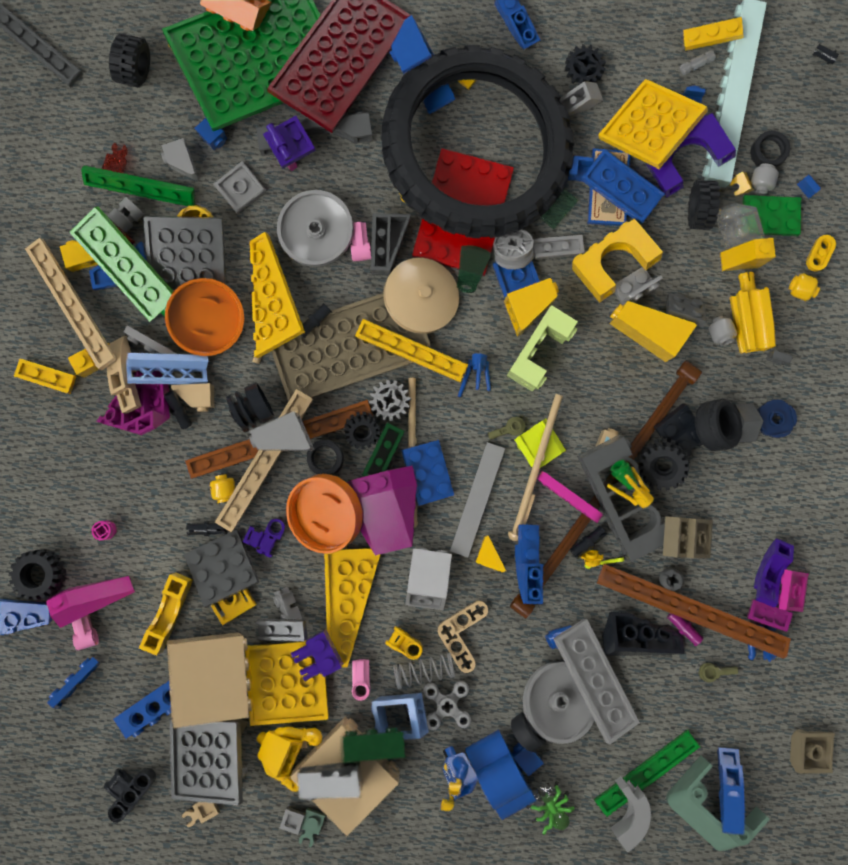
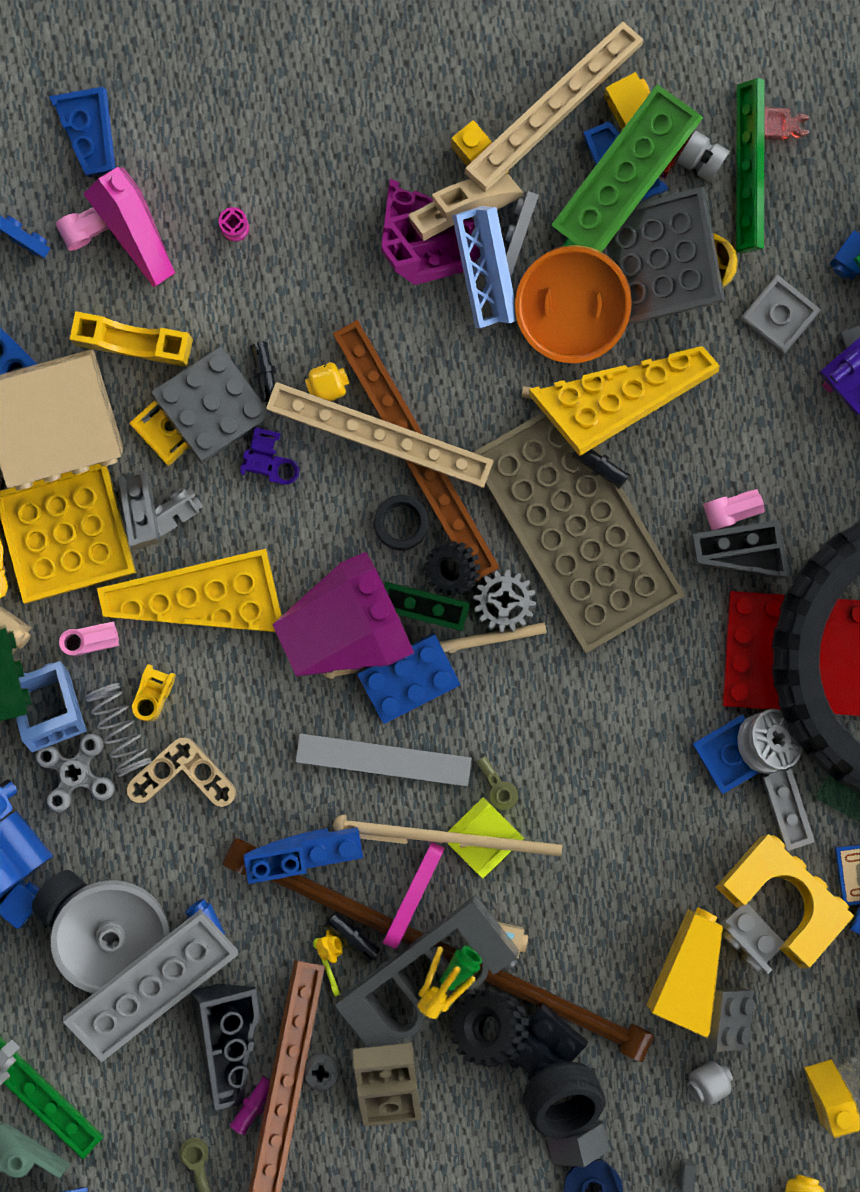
camera: 80 degrees right, 0 degrees up
black tyre [9,549,66,600] -> none
yellow plate [14,358,77,394] -> none
light grey slope [161,138,199,180] -> none
black pin [164,390,192,429] -> none
tan slope [171,383,215,412] -> none
black wheel [226,382,275,433] -> none
light grey slope [249,411,315,451] -> none
light grey dish [277,190,354,267] -> none
orange piece [286,474,363,554] -> none
dark purple brick [291,629,344,682] -> none
yellow tile [355,319,468,383] -> none
tan dish [384,258,459,334] -> none
light grey slope [405,547,452,611] -> none
clear green piece [457,245,491,293] -> none
blue plant [458,354,491,397] -> none
yellow slope [476,535,506,572] -> none
yellow slope [504,278,559,336] -> none
yellowish green plate [506,305,578,391] -> none
yellow piece [730,272,776,354] -> none

